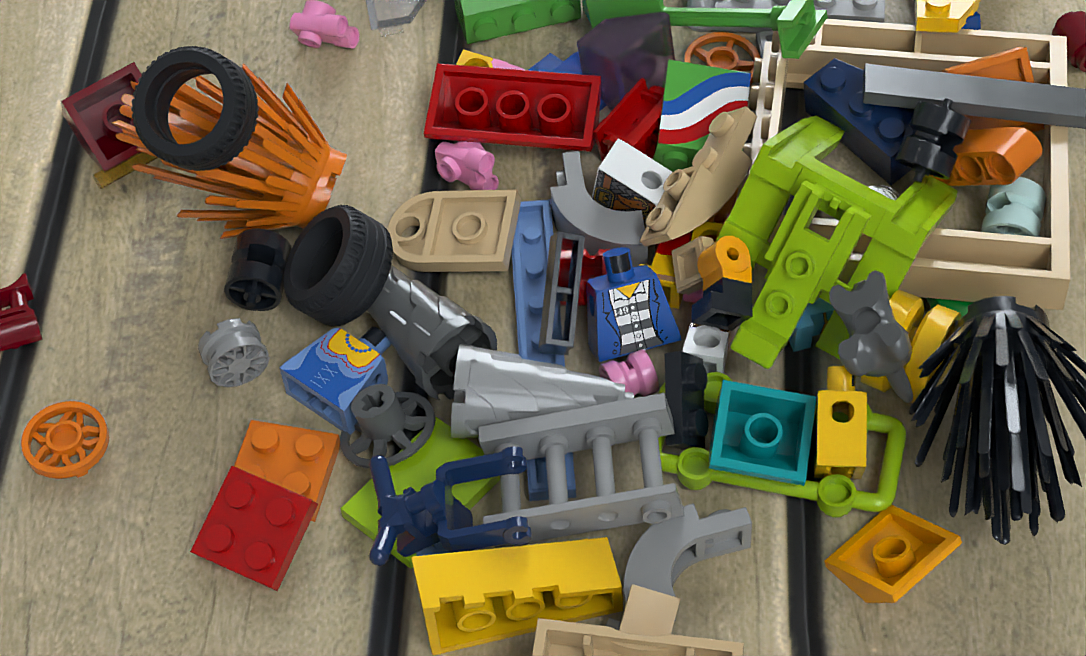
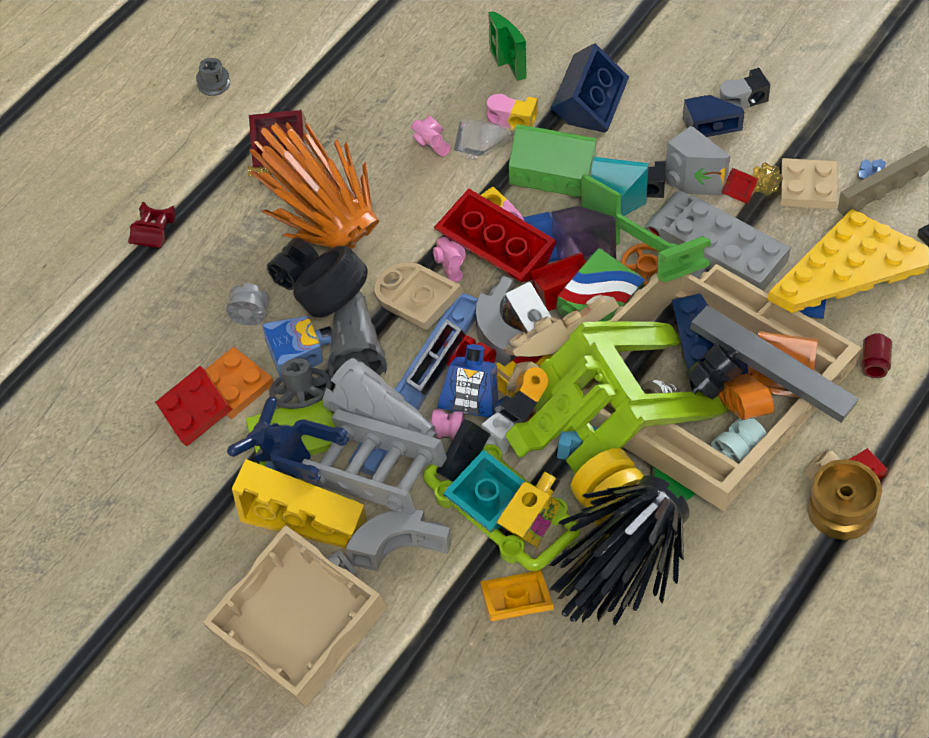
camera: 30 degrees right, 0 degrees up
orange wheel [21,401,109,479] -> none
black tyre [131,46,259,171] -> none
tan tile [619,584,680,636] -> none
dark grey animal [829,270,913,403] -> none

